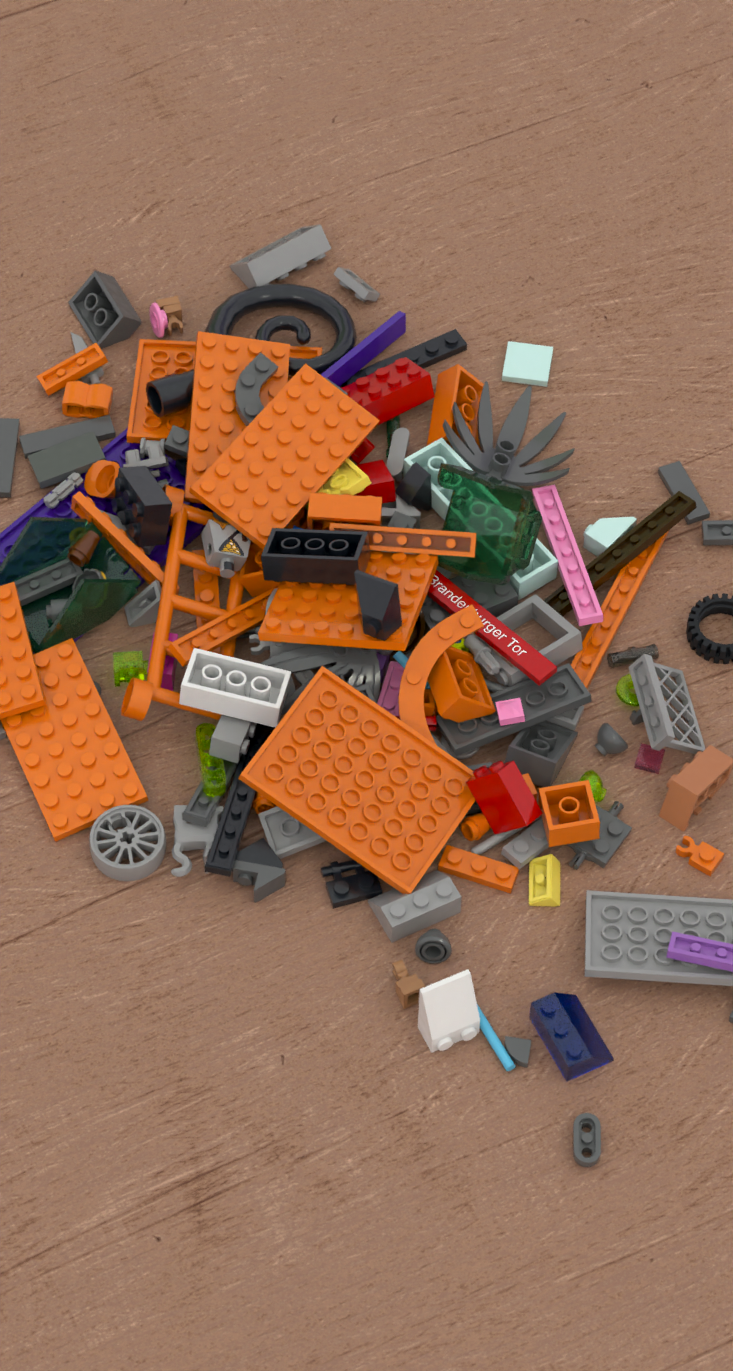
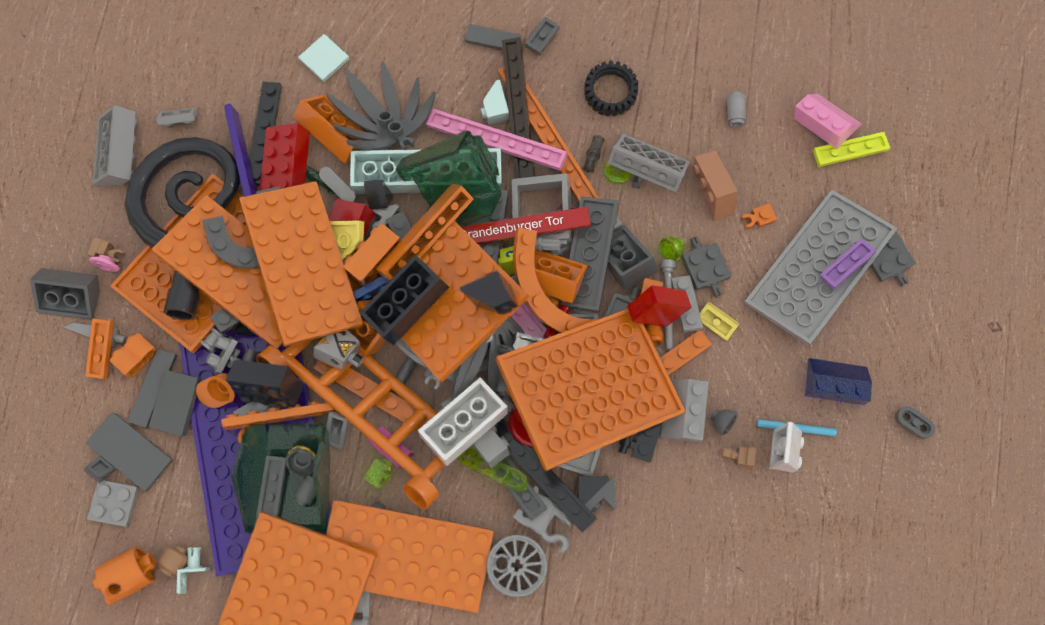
camera: 55 degrees left, 20 degrees up
light grey axle [43,472,83,509] -> none
reddish brown cone [67,530,100,567] -> none
orange plate [168,586,278,667] -> none
bright pink tile [495,698,525,726] -> none
dark grey tile [505,1036,532,1068] -> none
orange brick [538,780,600,847] -> none
dark grey brick [594,723,628,756] -> none
clear pink tile [634,743,665,774] -> none

